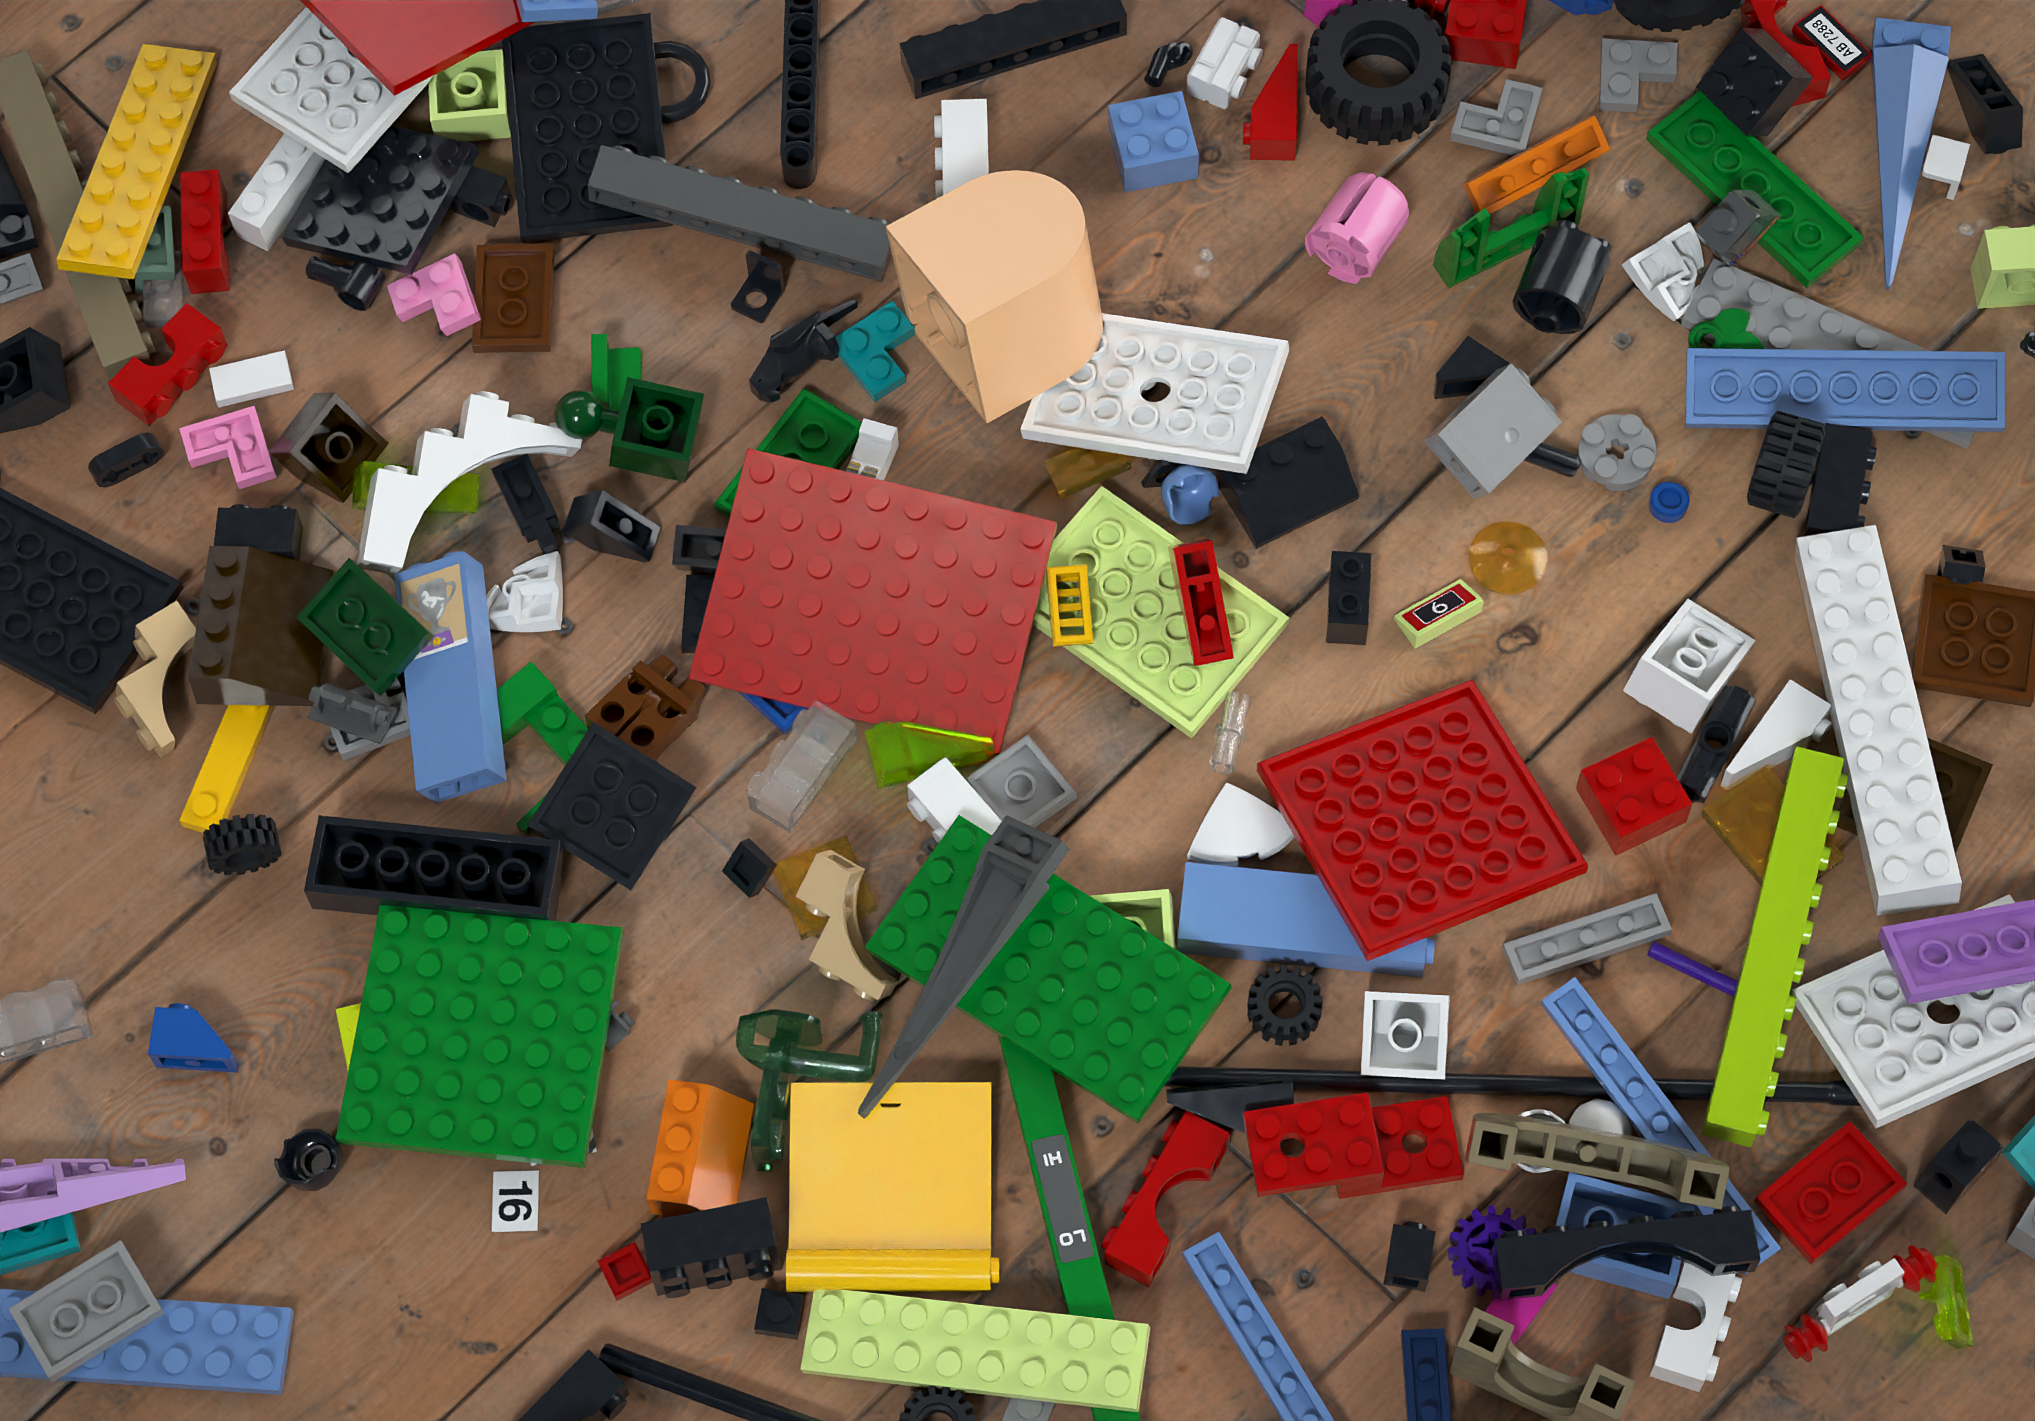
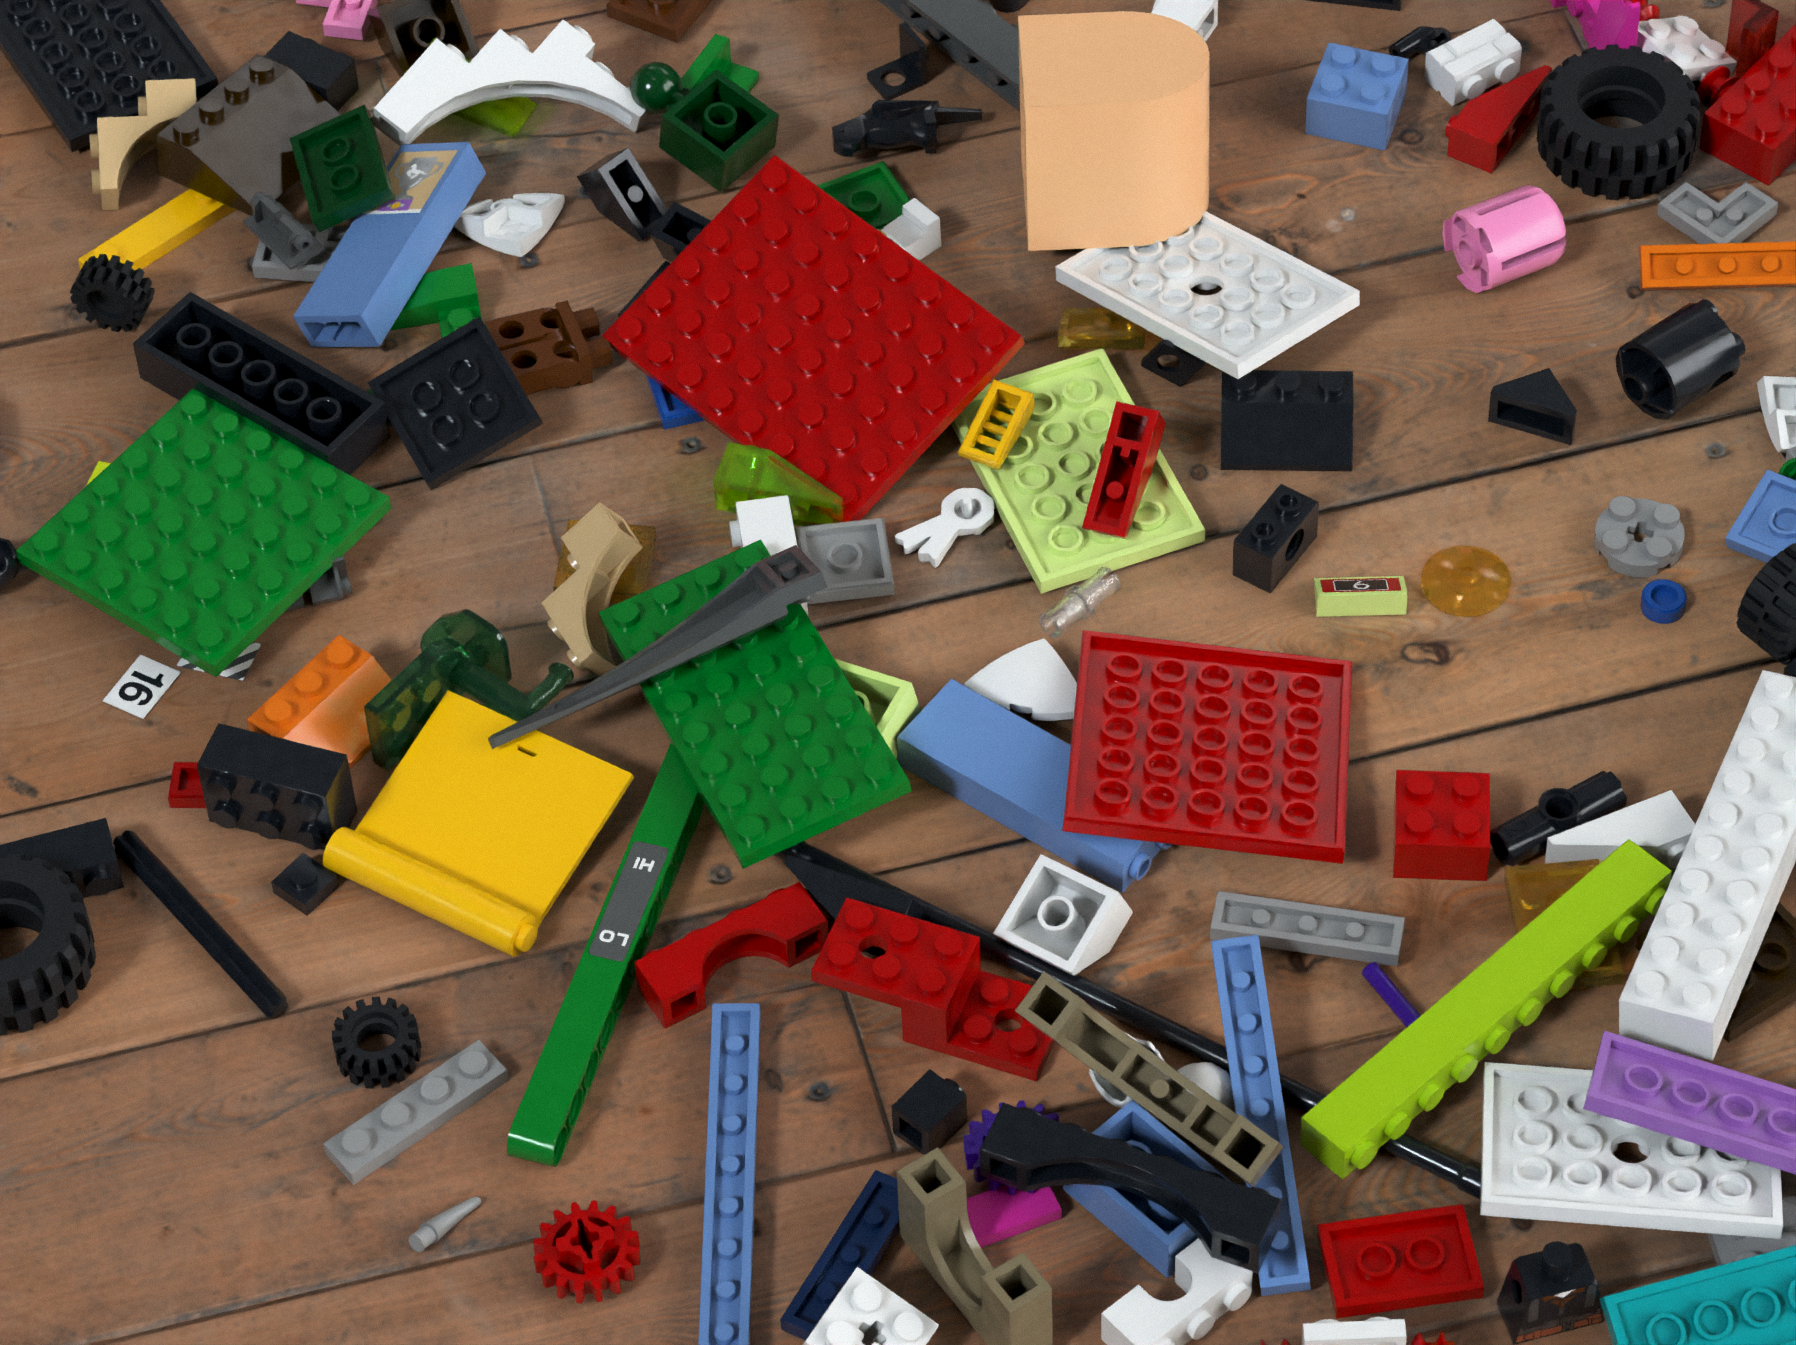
camera: 30 degrees right, 15 degrees down
black hinge [491,453,560,555] -> none
black plate [722,838,777,898] -> none
clear brick [747,700,858,833] -> none
yellowish green plate [800,1289,1150,1412] -> none
teal plate [835,301,915,403] -> none
medium blue hair [1161,464,1220,525] -> none
black tyre [1247,965,1323,1046] -> none
light grey piece [1423,363,1580,499] -> none
green wedge [1433,168,1589,289] -> none
white slope [1623,599,1756,734] -> none
none -> white piece [895,488,994,568]

